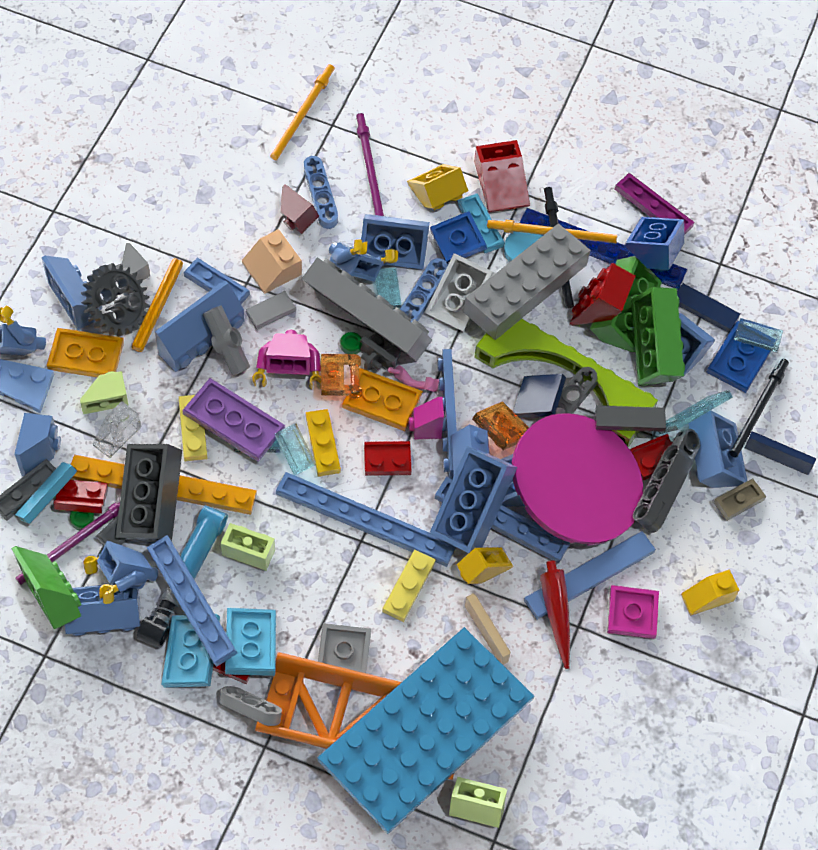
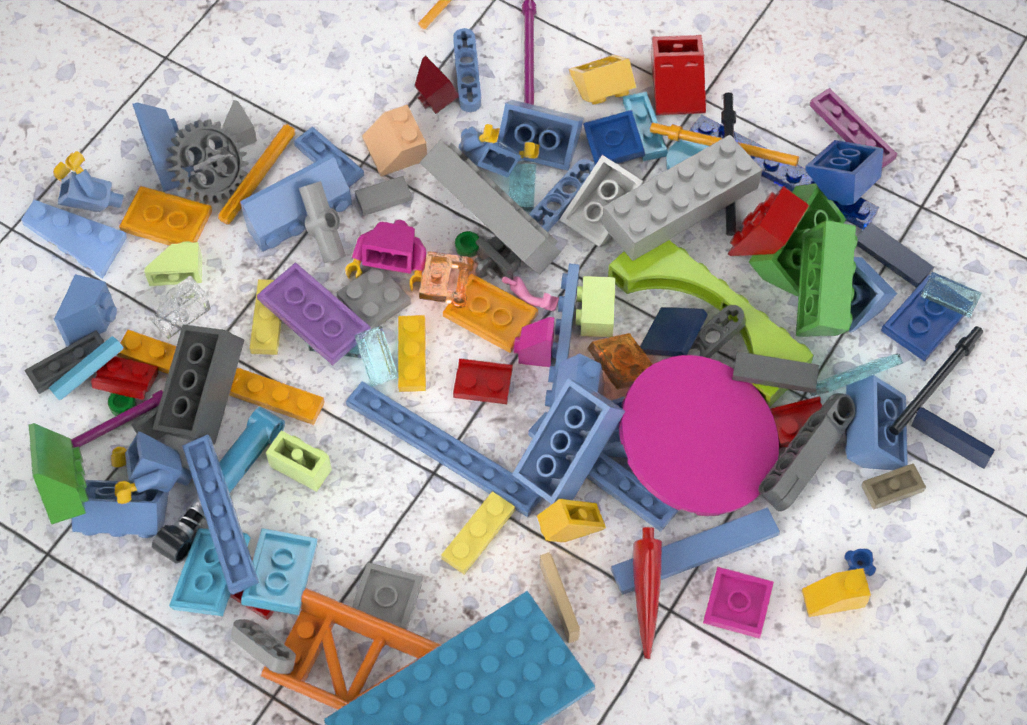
camera: 15 degrees right, 0 degrees up
none -> light grey plate [336,267,411,332]
none -> yellowish green brick [576,276,615,337]
none -> blue plate [844,549,876,576]

